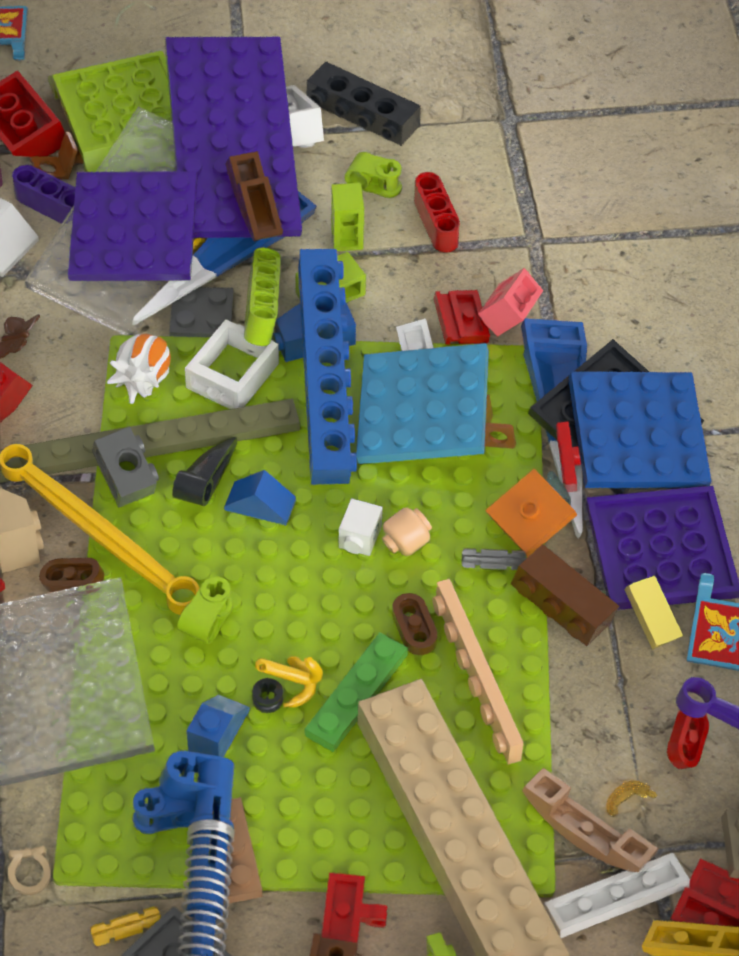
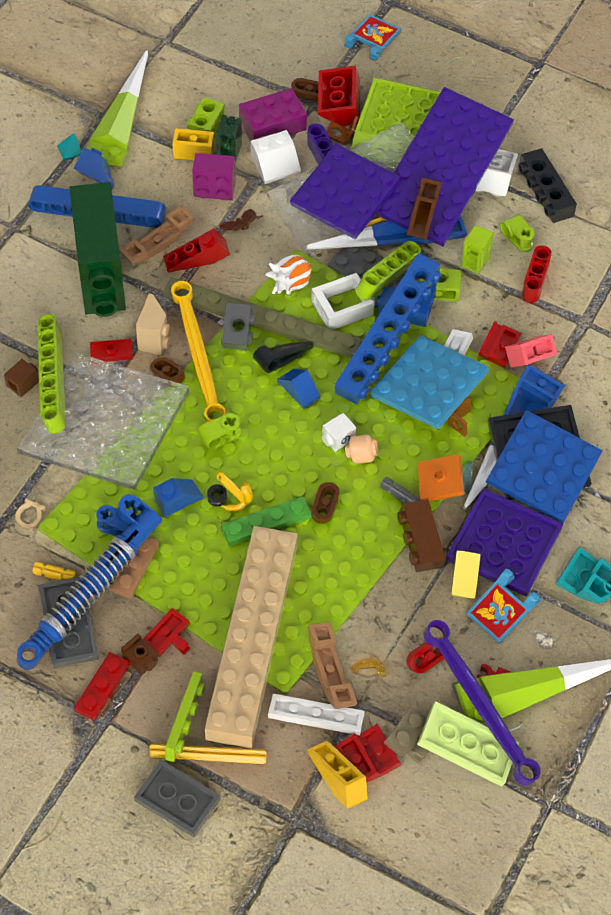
camera: 35 degrees right, 5 degrees up
light nougat plate [432,579,523,765] -> none
red plate [556,421,581,493] -> none

